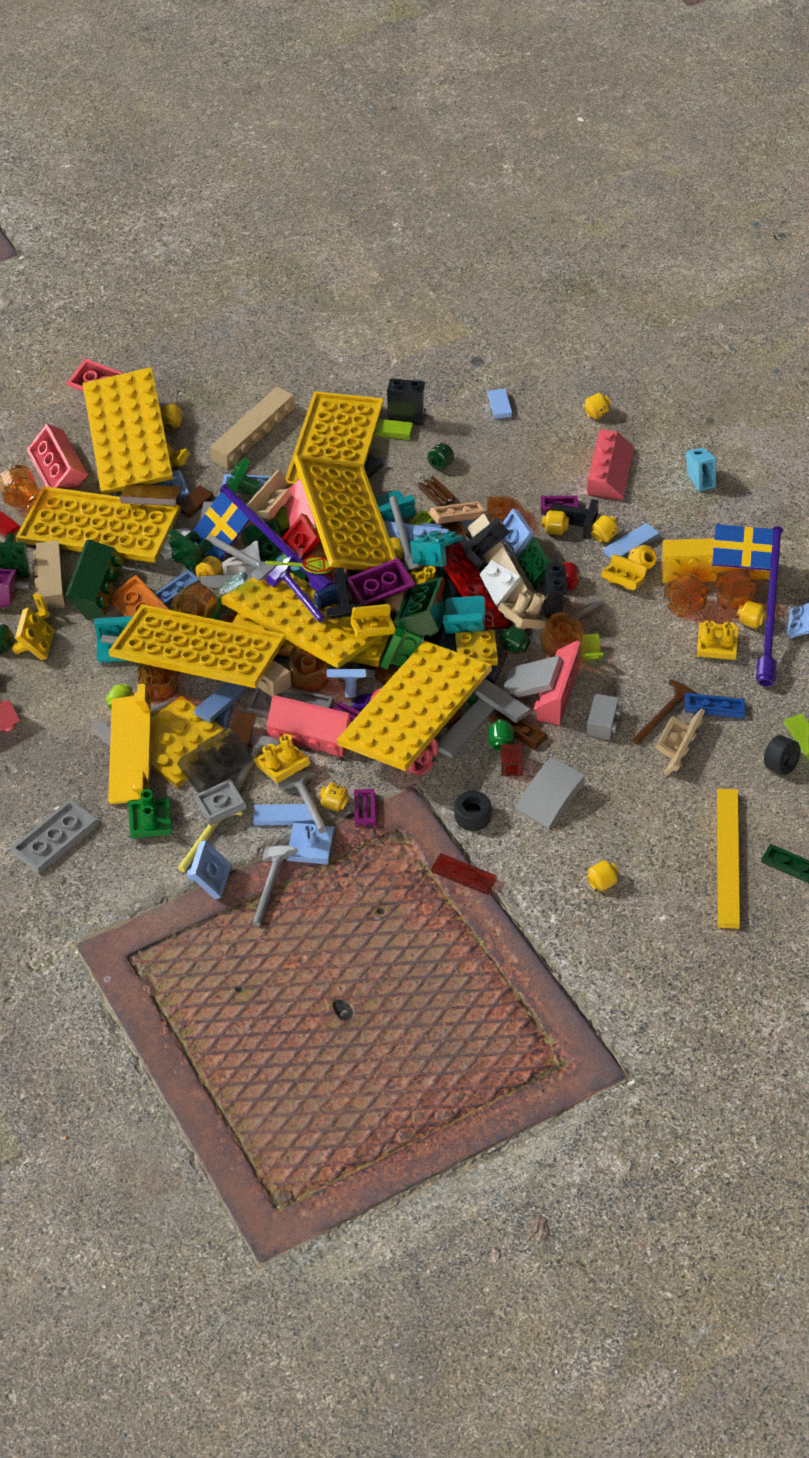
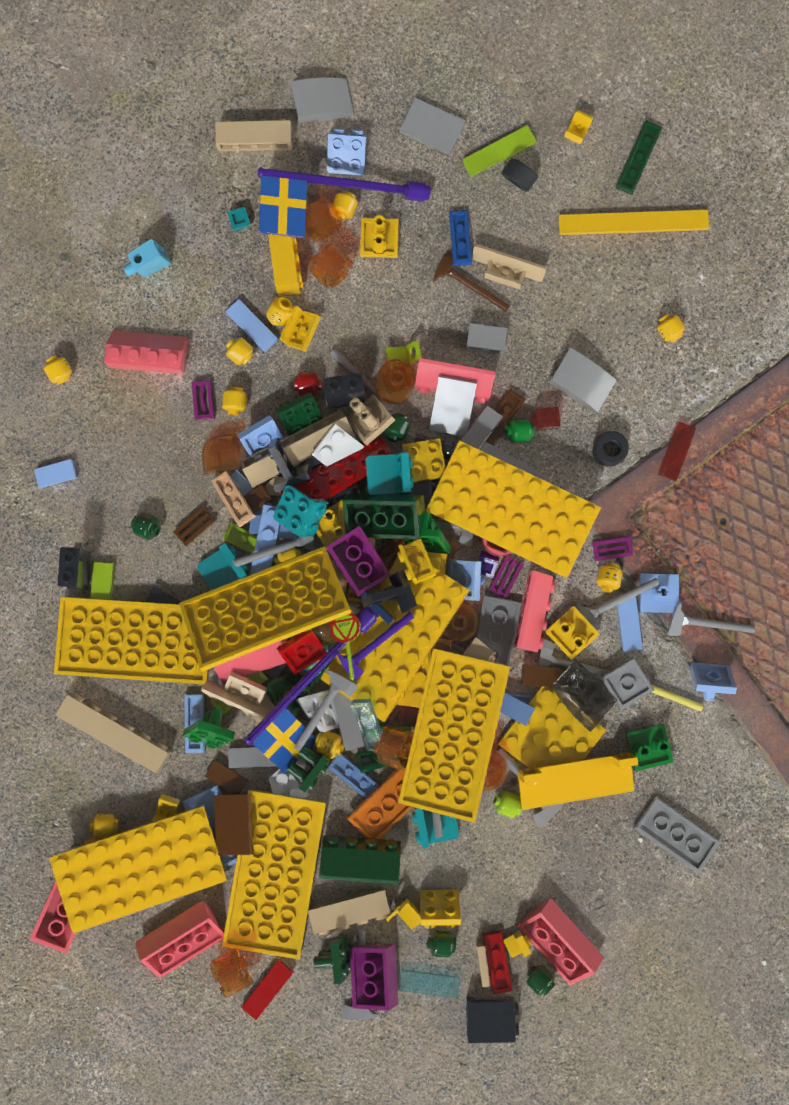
camera: 100 degrees left, 35 degrees up
black bracket [550,499,599,539] -> none

